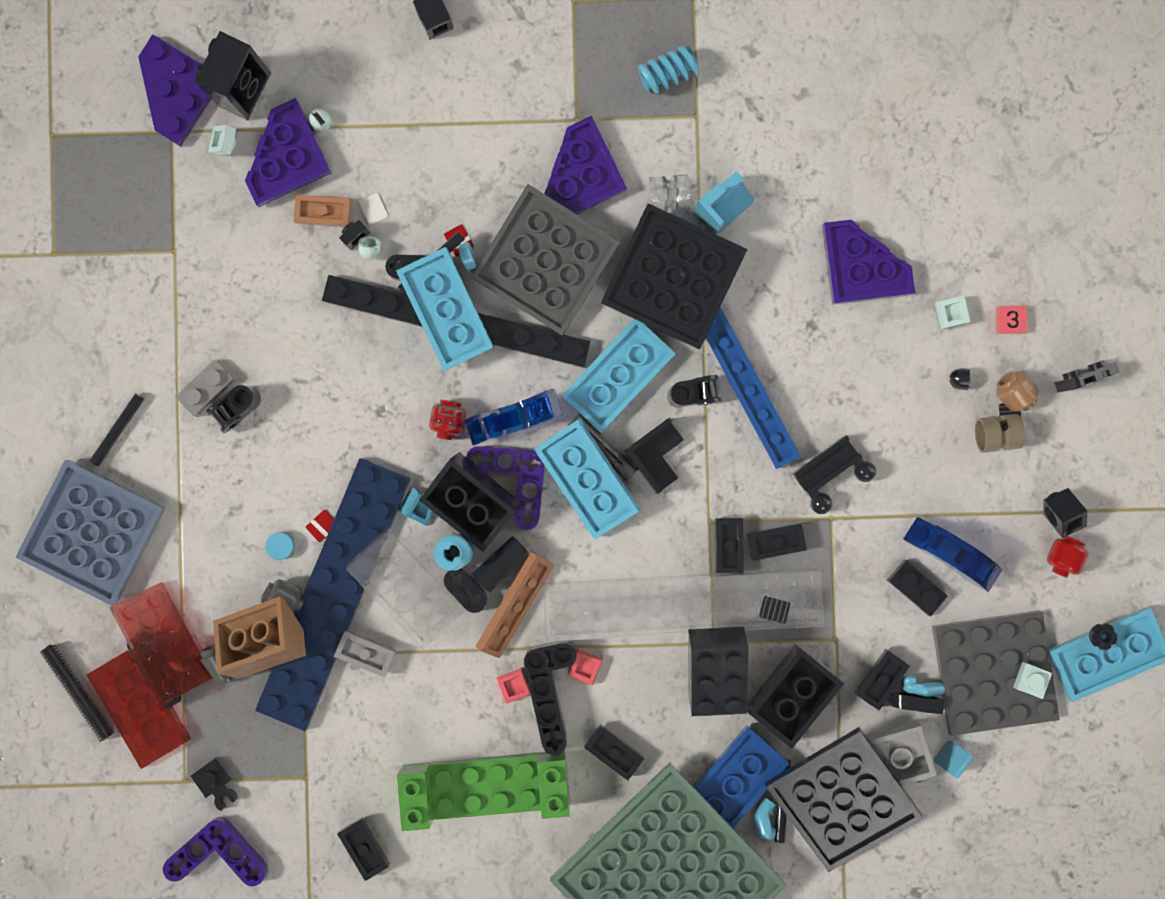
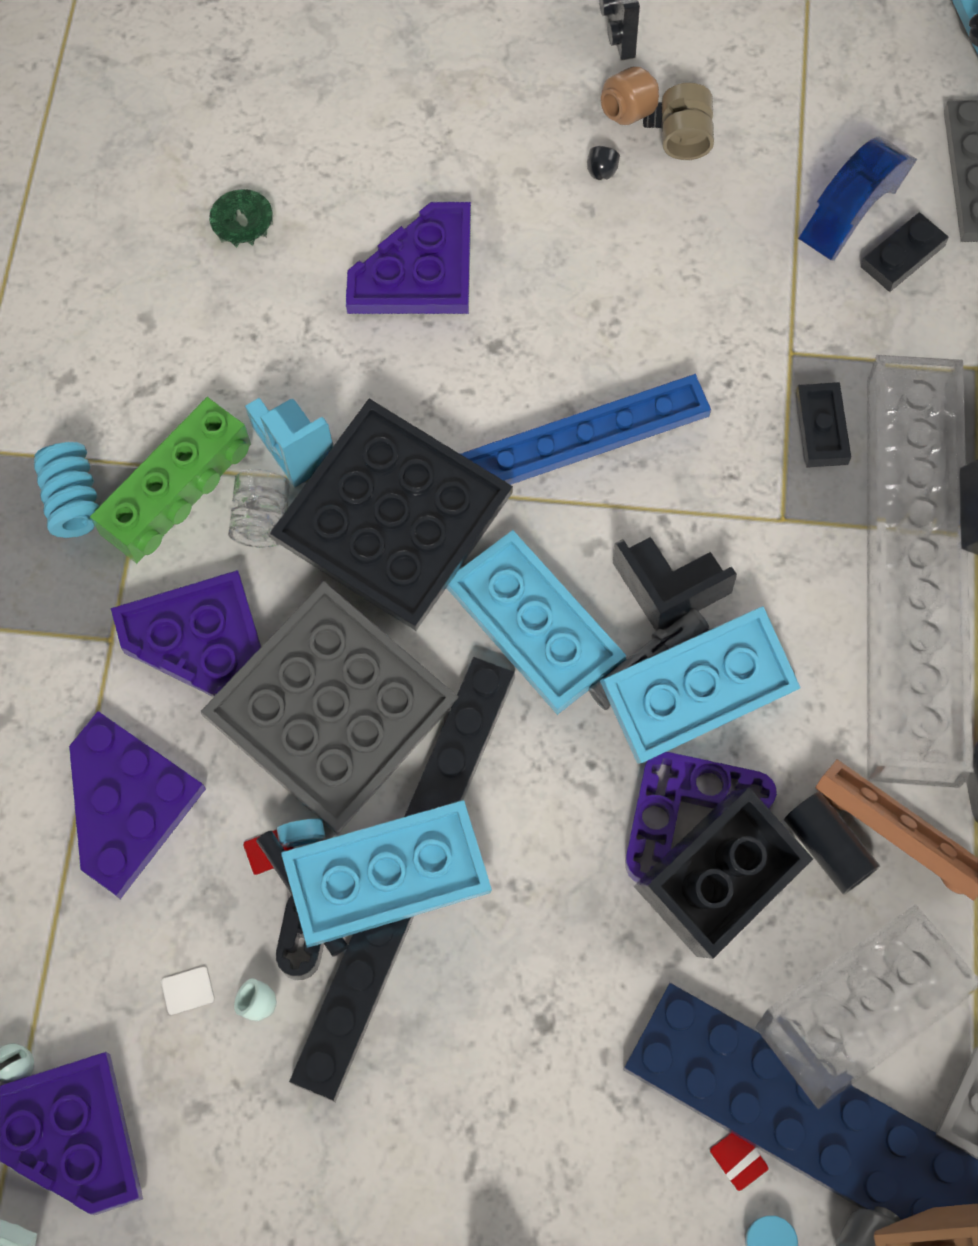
camera: 80 degrees left, 20 degrees down
nougat plate [294,195,352,227] -> none
black plate [339,219,371,250] -> none
medium azure slope [399,487,434,526] -> none
red head [429,400,467,440] -> none
medium azure piece [434,534,474,571] -> none
black beam [444,569,488,613] -> none
clear blue arch [464,389,563,446] -> none
black piece [667,375,722,407] -> none
black plate [715,518,744,573] -> none
black sticker [759,596,791,624] -> none
black gear [792,435,877,514] -> none
light aqua plate [935,296,971,329] -> none
coral tile [996,306,1027,334] -> none
black brick [1043,488,1087,538] -> none
red head [1046,536,1089,578] -> none
none -> dark purple plate [69,711,206,900]
none -> bright green brick [90,397,251,564]
none -> clear green gear [209,189,274,248]

